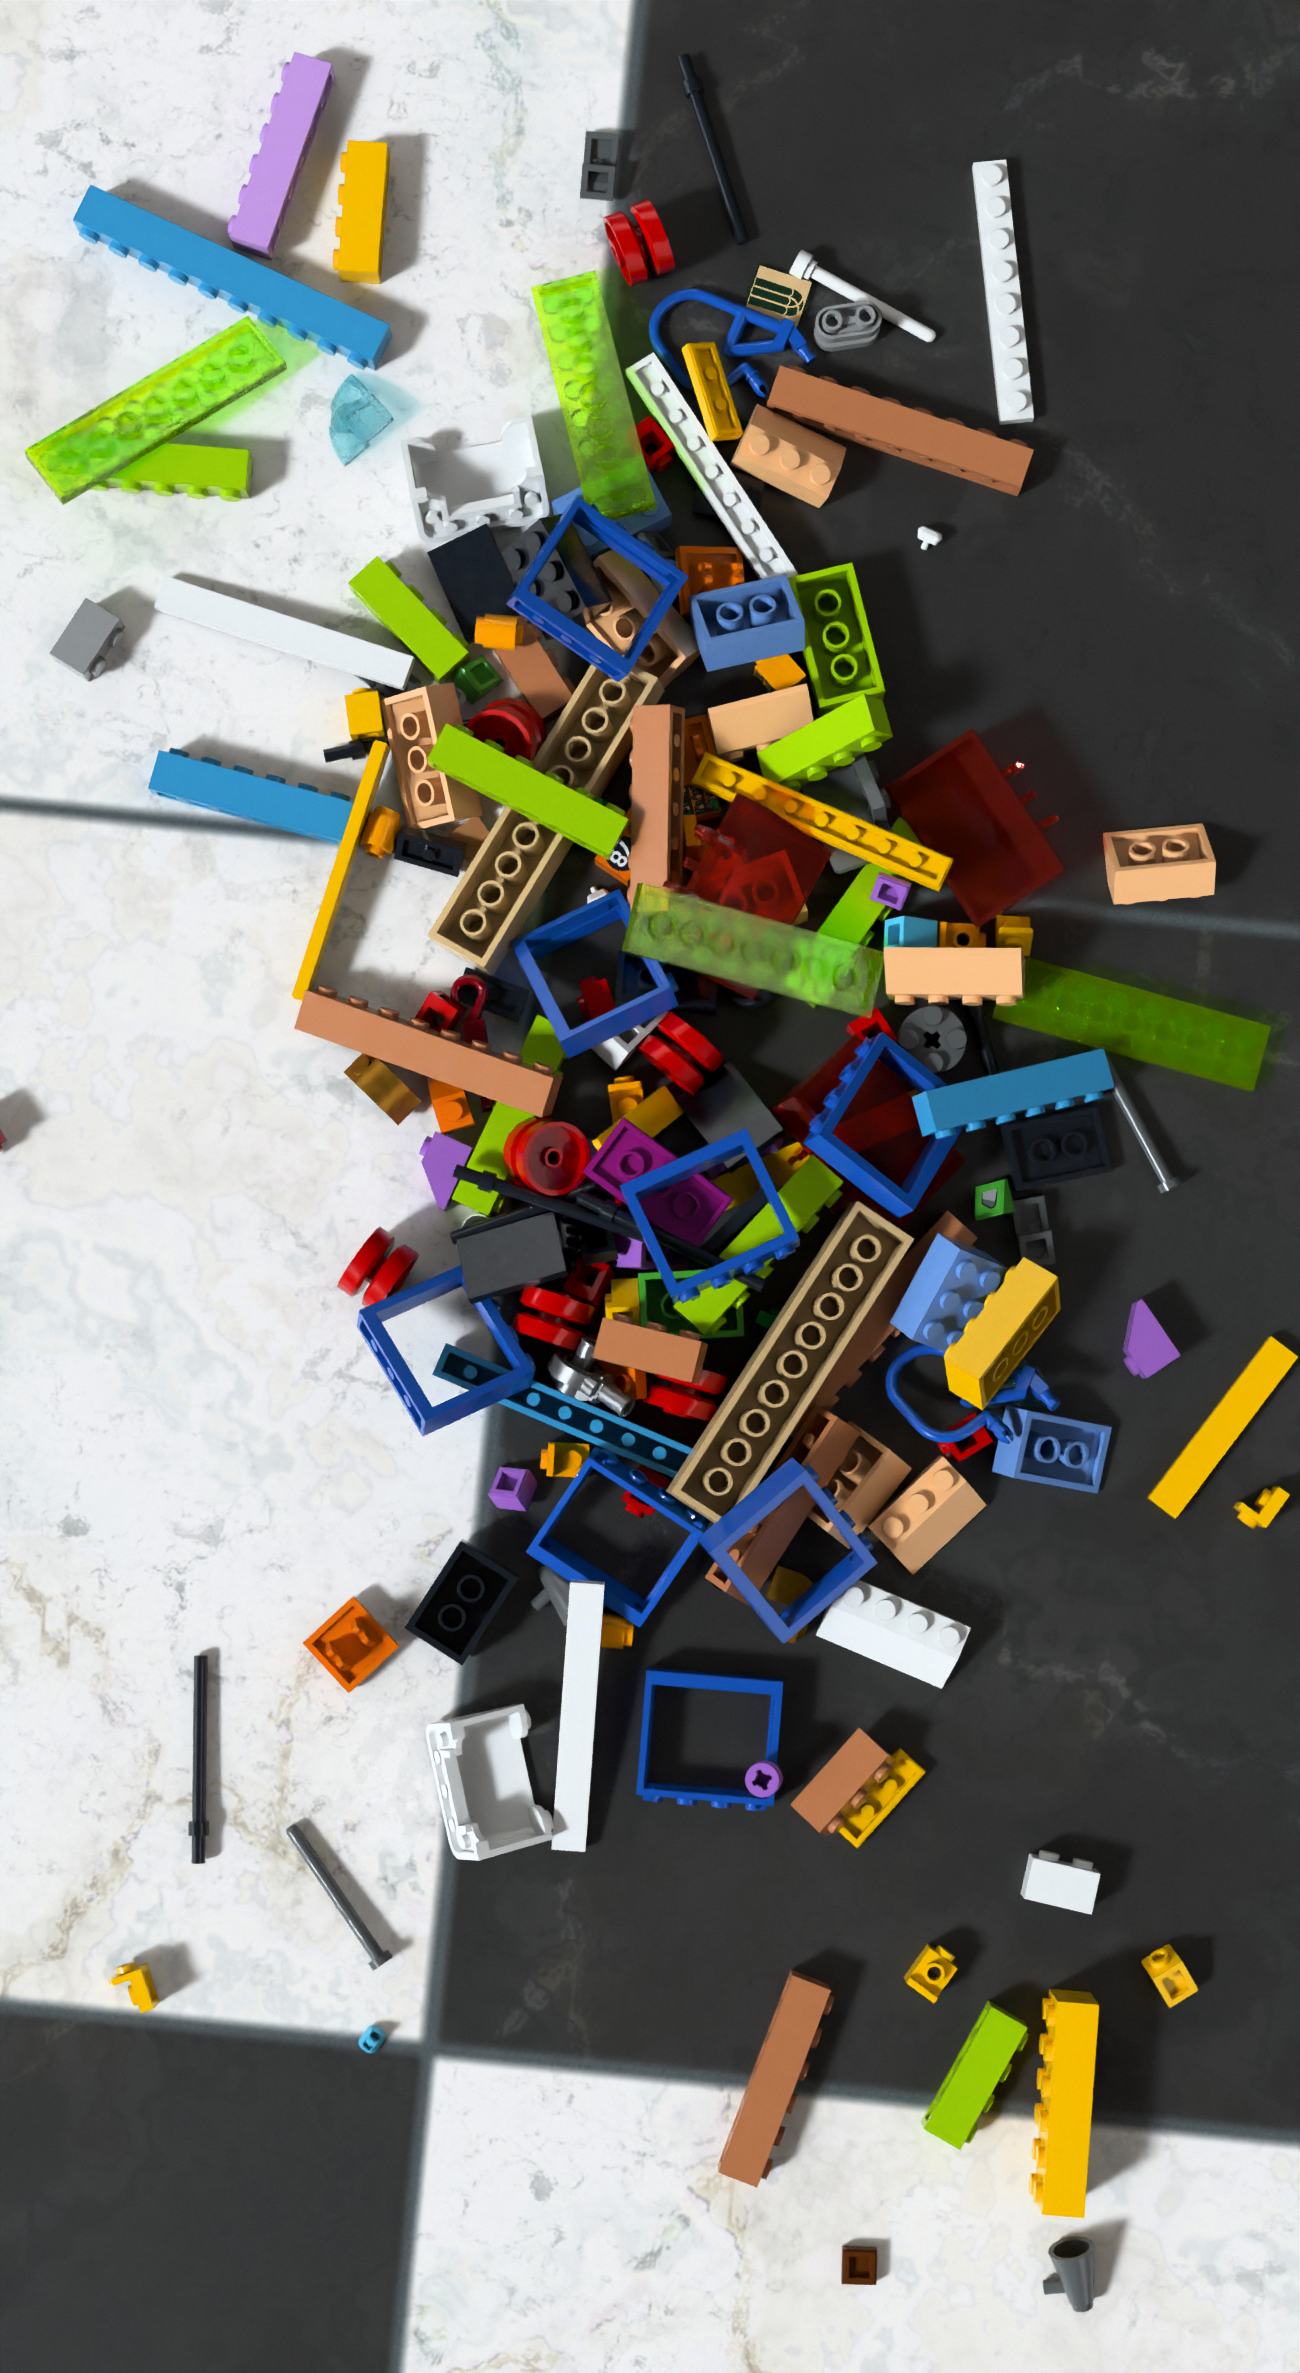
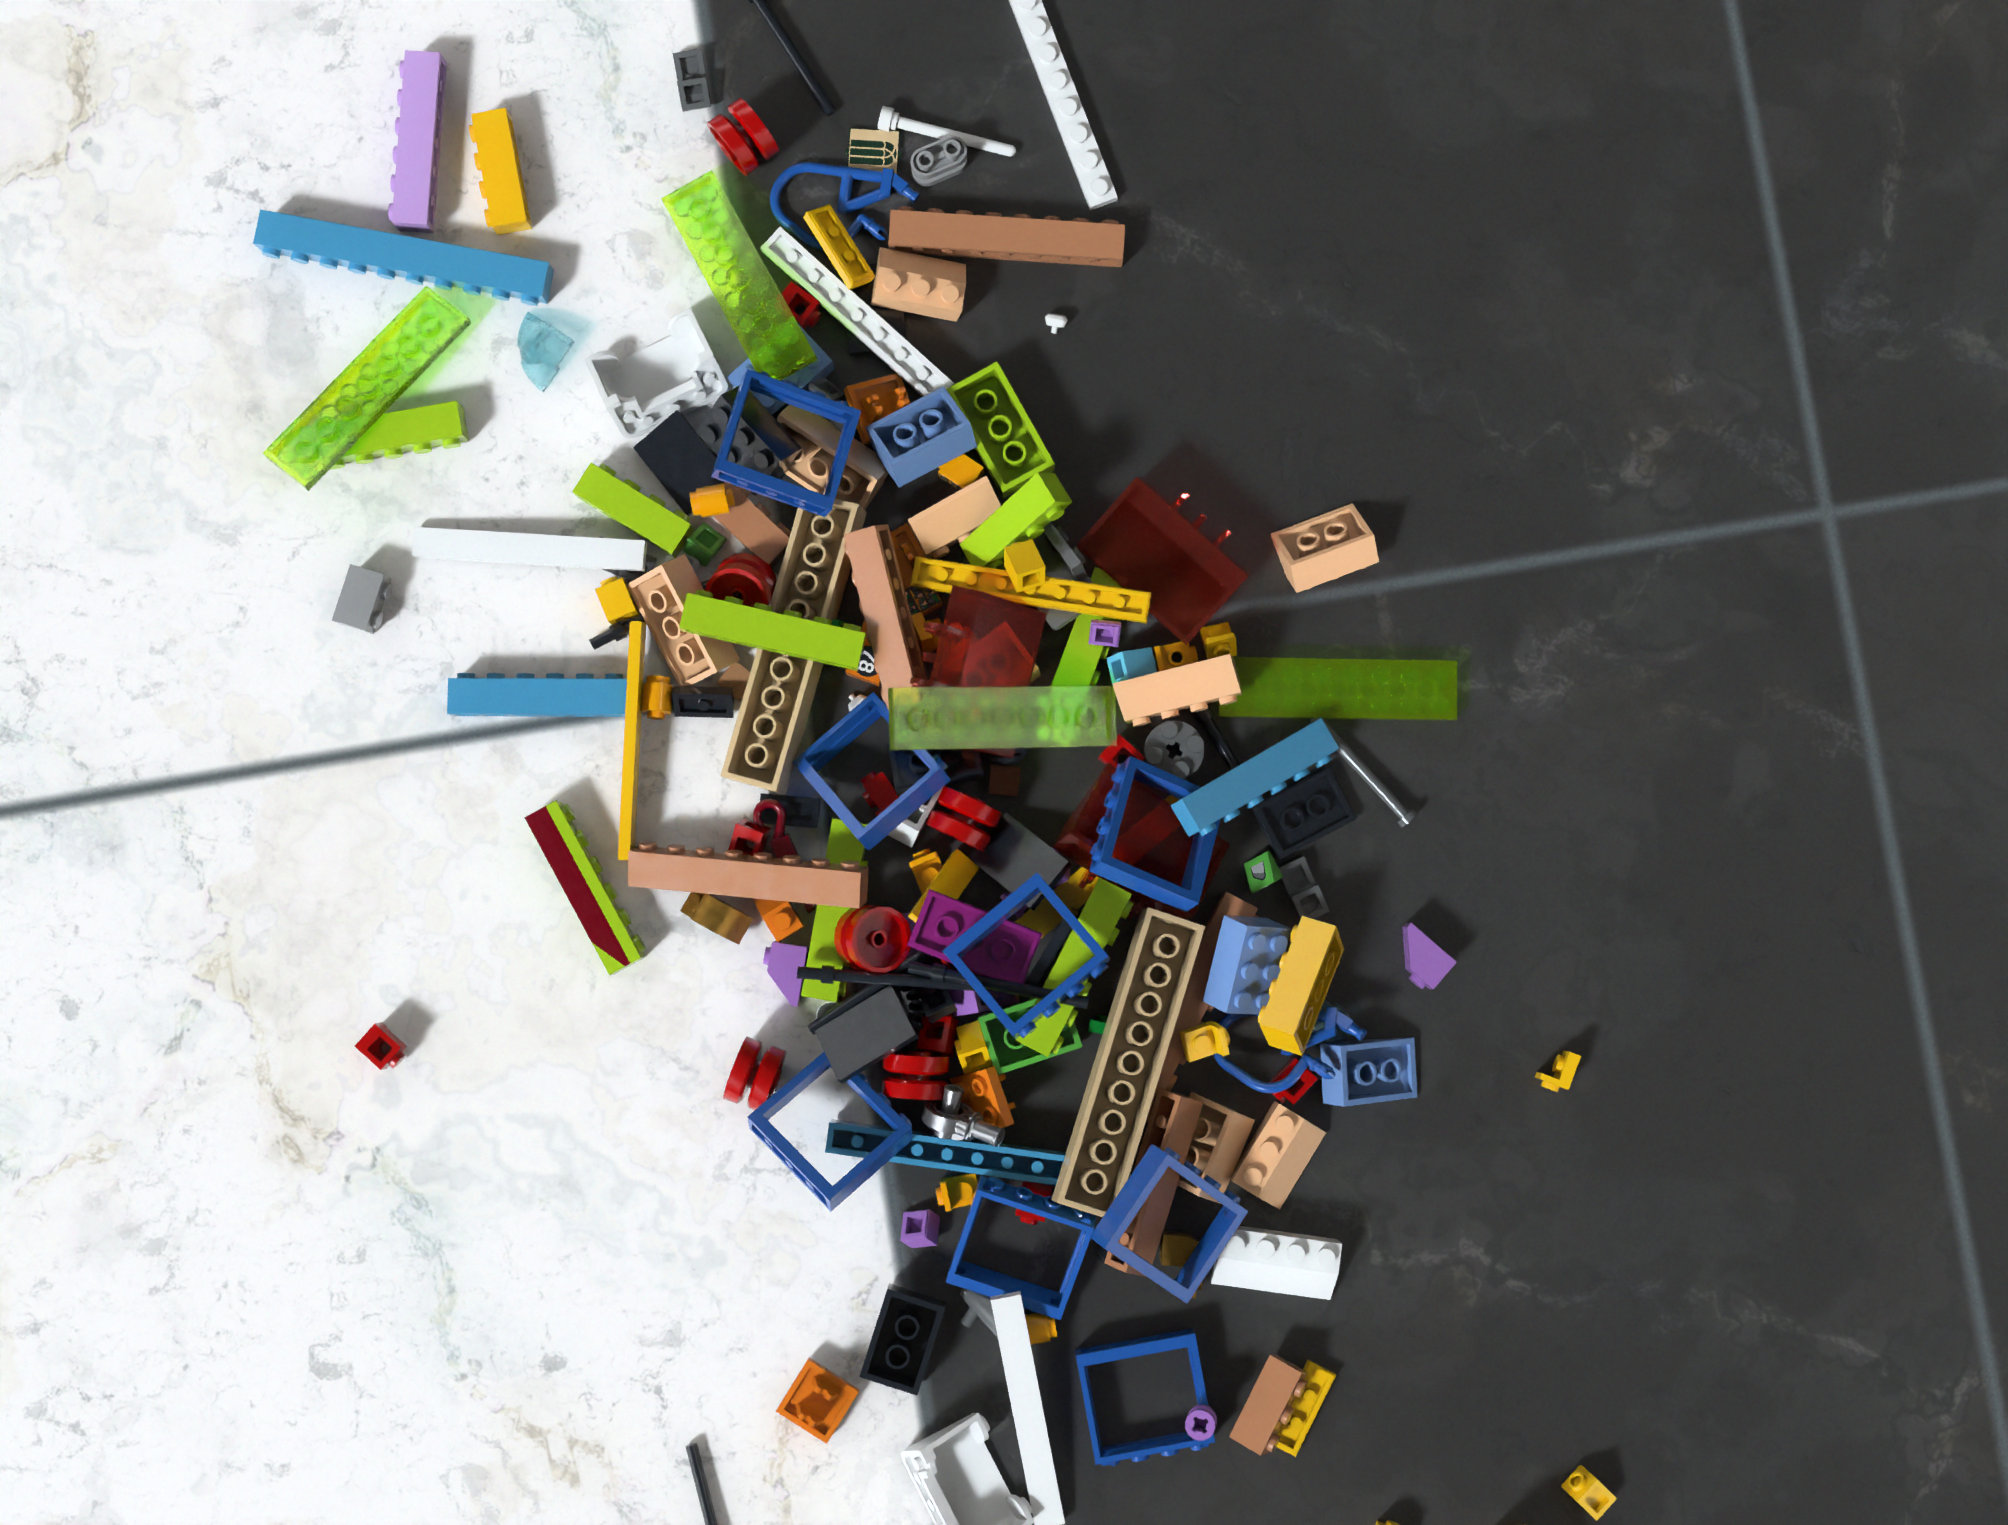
camera: 20 degrees left, 0 degrees up
nougat brick [592,1313,708,1384] -> none
red wheel [643,1369,728,1422] -> none
white brick [1020,1850,1101,1915] -> none
yellow tile [1147,1336,1298,1519] -> none
none -> brick [524,800,646,975]
none -> reddish brown tile [988,764,1021,797]
none -> yellow brick [1004,539,1046,593]
none -> yellow bracket [1179,1021,1230,1062]

